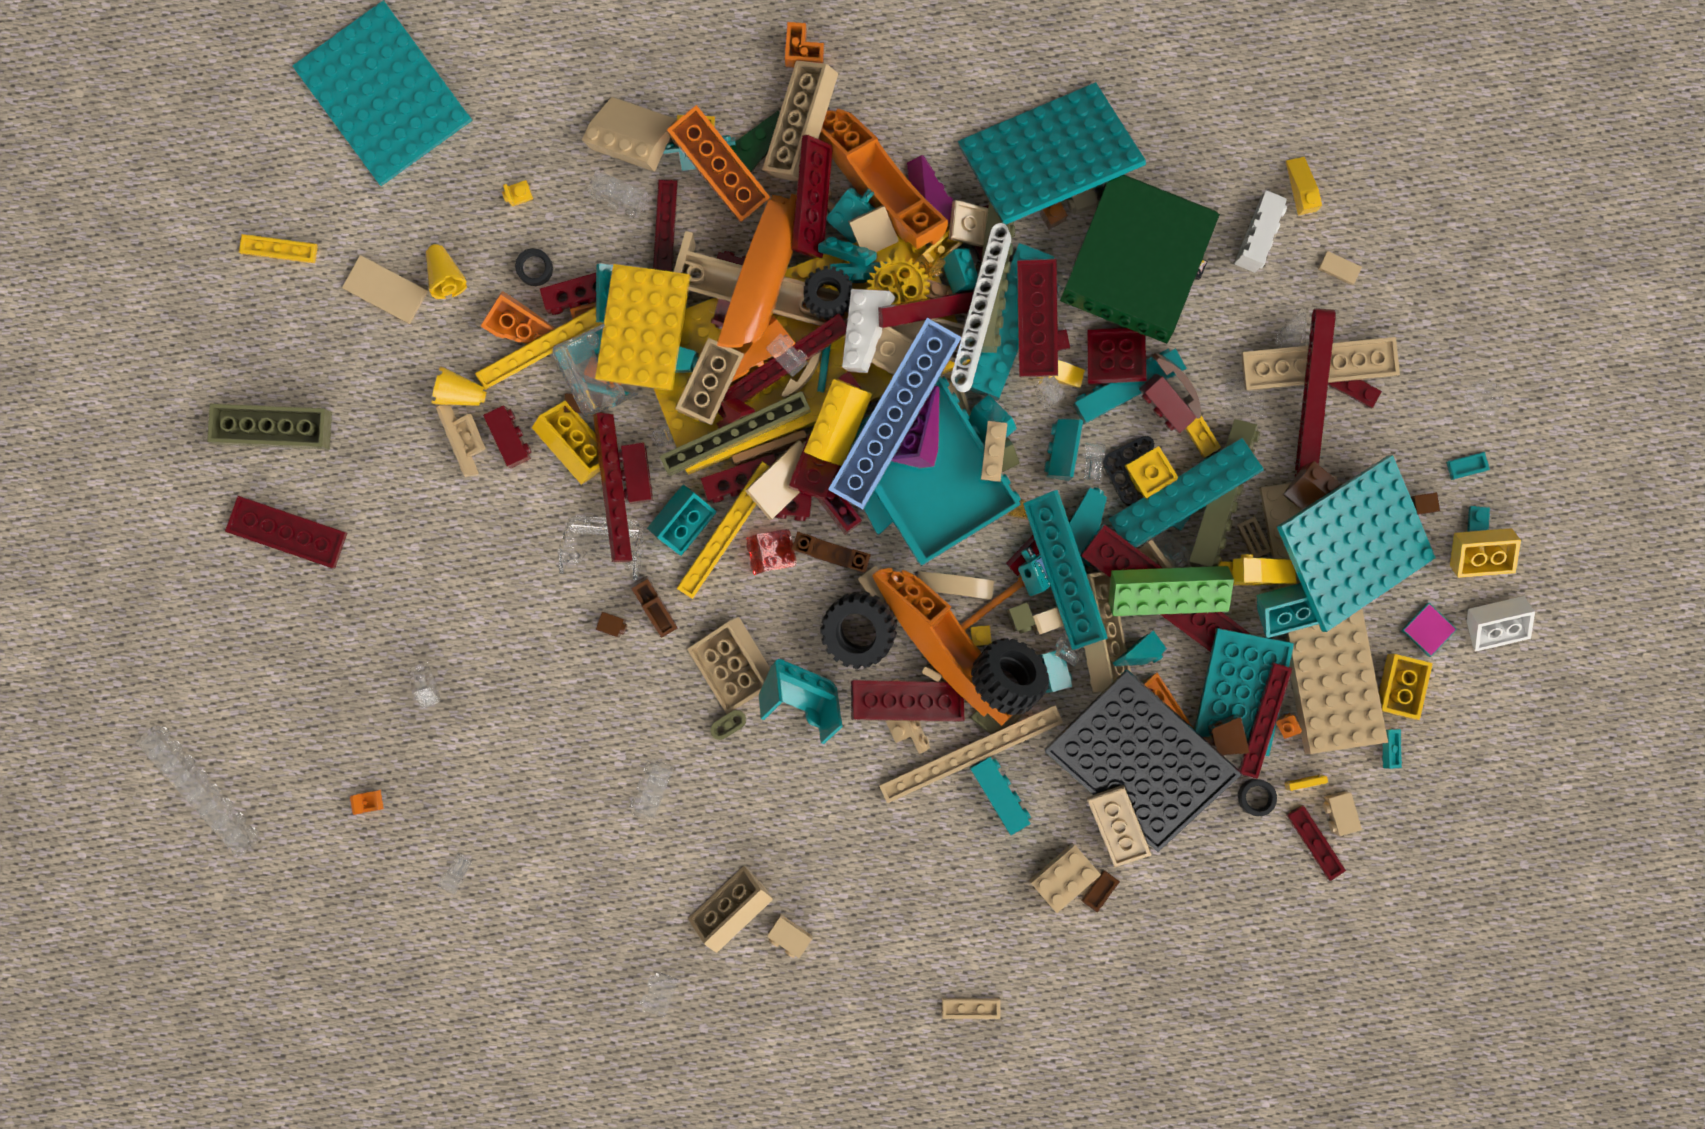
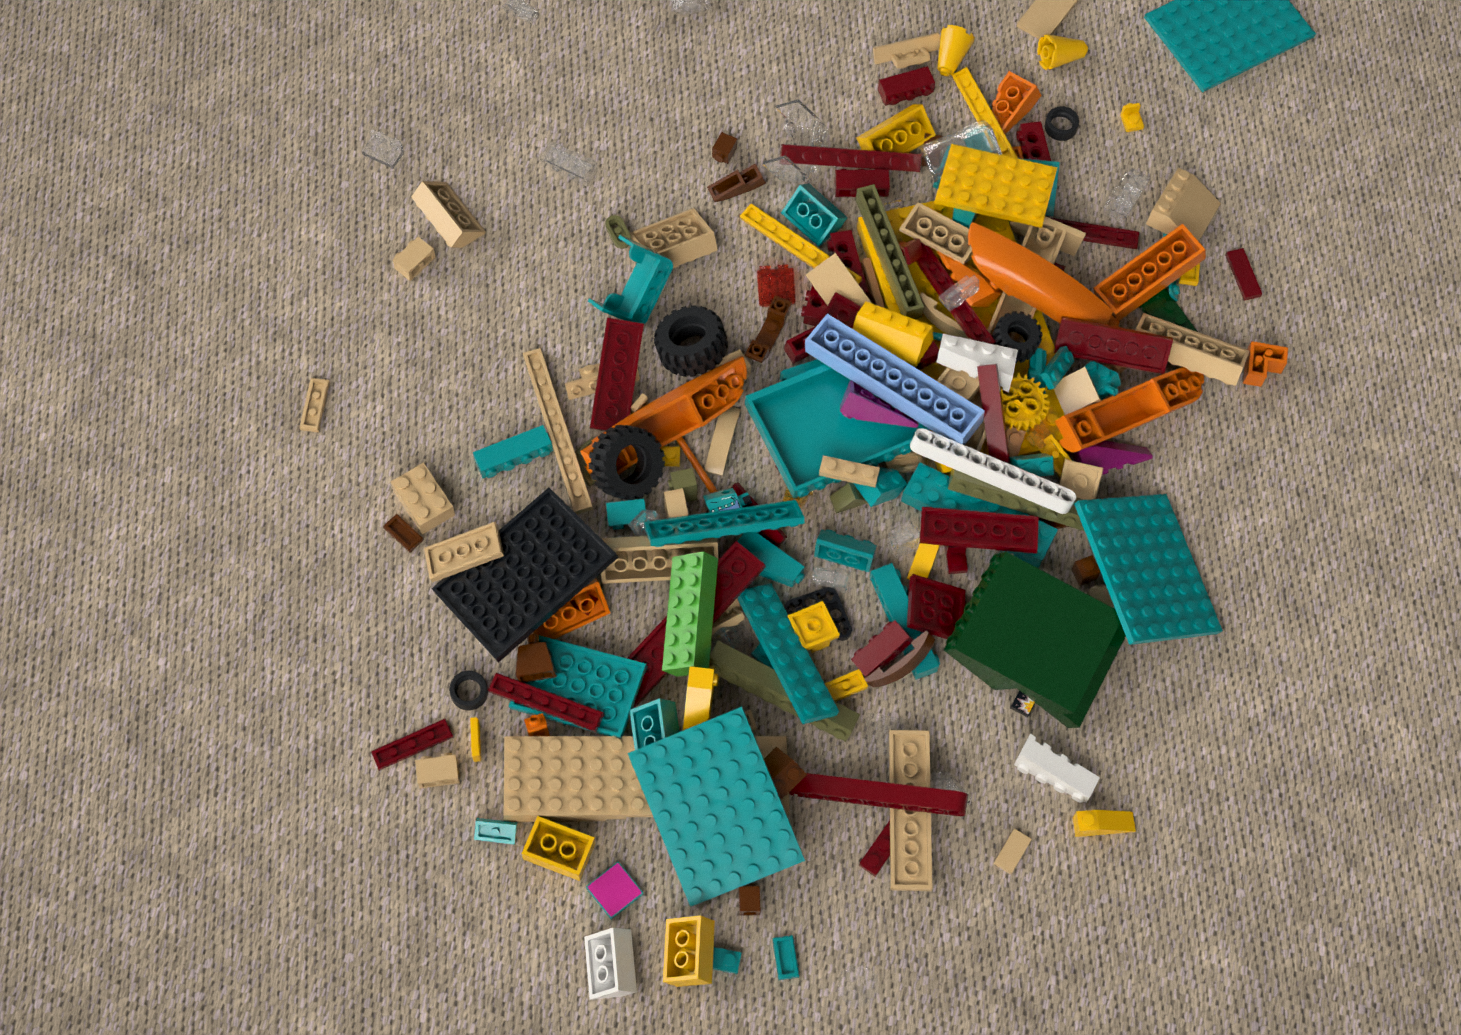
camera: 90 degrees right, 20 degrees down
teal slope [1113,630,1167,666] -> none
none -> dark red tile [1225,248,1262,301]

